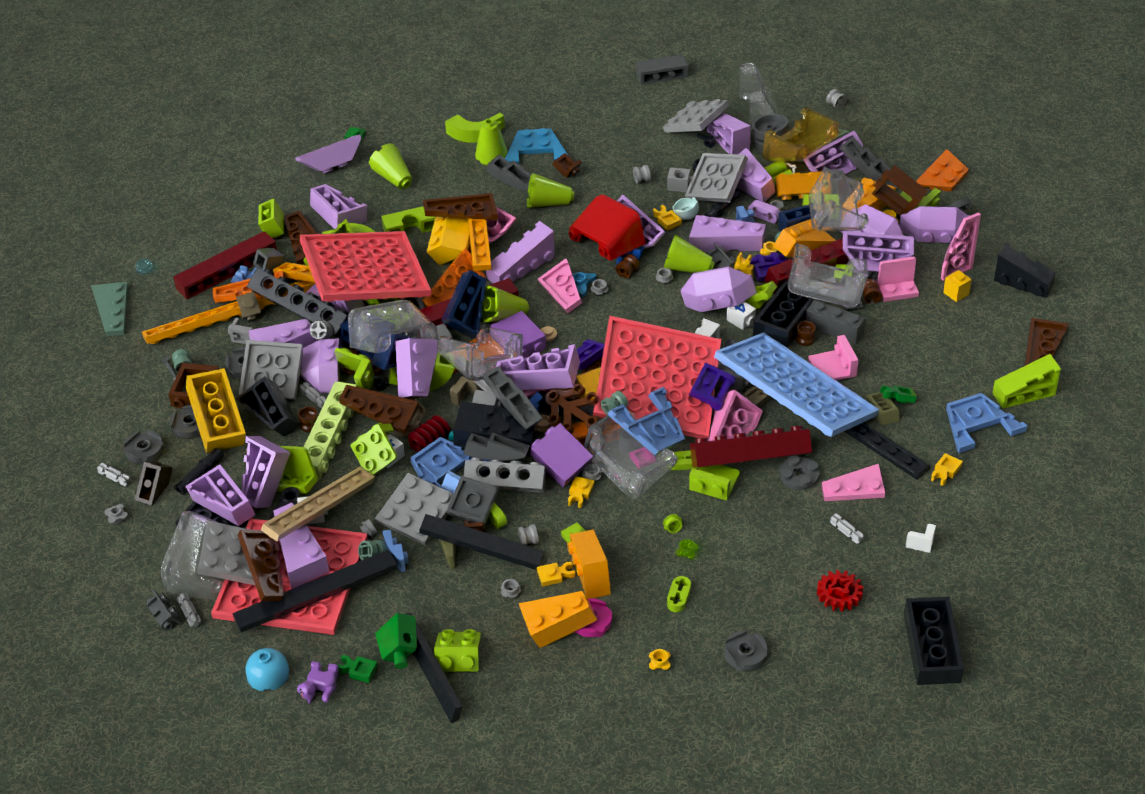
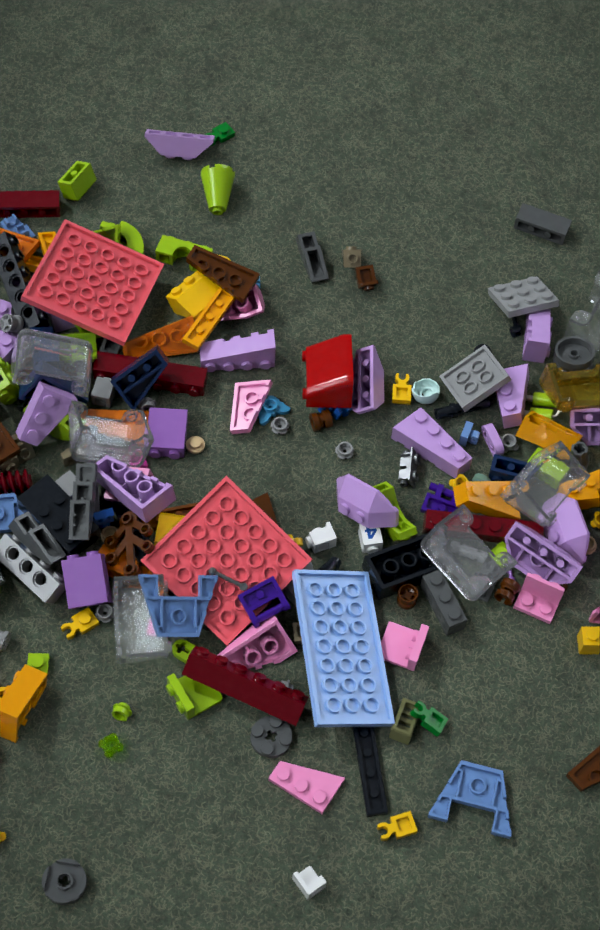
camera: 30 degrees right, 15 degrees up
dark grey brick [253,248,284,272] -> none
reddish brown wing [284,211,317,265] -> none
lavender wedge [310,184,367,229] -> none
lime arch [445,113,505,143] -> none
lime cone [475,118,508,165] -> none
lime cone [481,286,529,323] -> none
dark azure wing [505,128,568,164] -> none
lime cone [527,173,574,208] -> none
dark purple plate [577,339,604,370] -> none
sand green wheel [601,391,628,416] -> none
light grey wheel [633,165,651,184] -> none
lime cone [663,235,715,273] -> none
light grey brick [667,167,693,192] -> none
lime beam [667,576,691,612] -> none
yellow plate [734,252,754,278] -> none
red gear [817,570,863,612] -> none
light grey axle [830,513,865,544] -> none
lime wedge [993,354,1061,409] -> none
none -> dark grey hinge [209,567,248,591]
none -> dark tan bracket [342,246,361,268]

